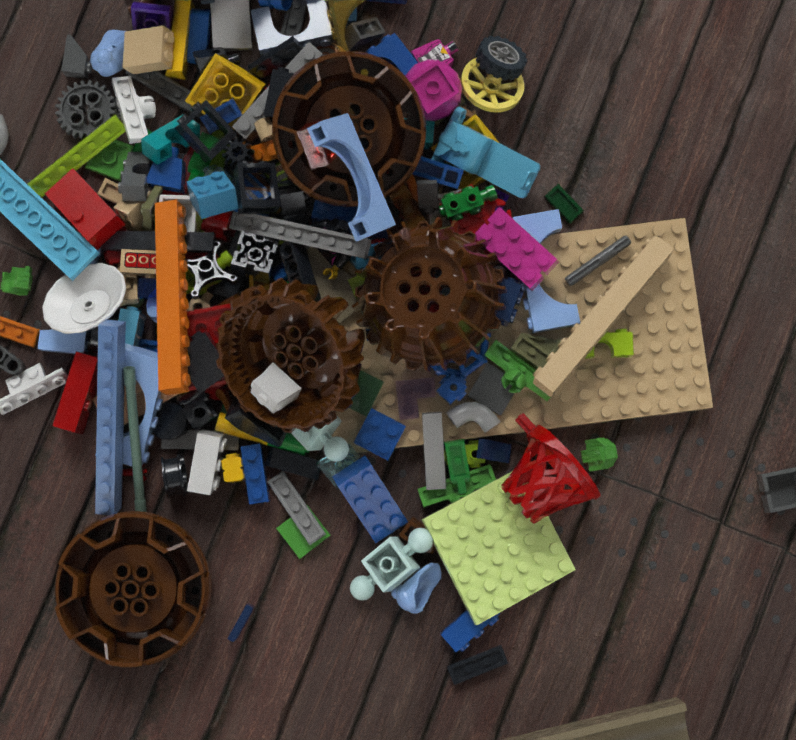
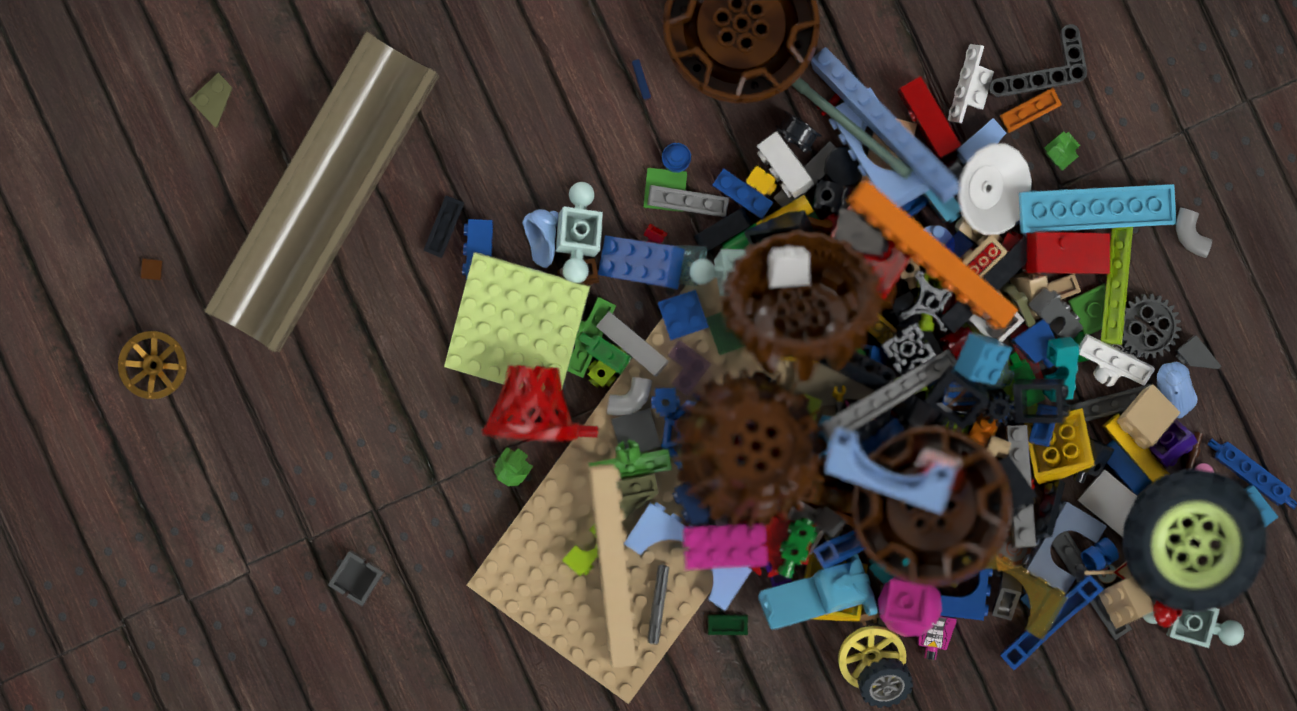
camera: 130 degrees right, 5 degrees up
dark blue tile [476,439,512,463] -> none
none -> red tile [644,223,668,244]
none -> blue plate [662,143,691,173]

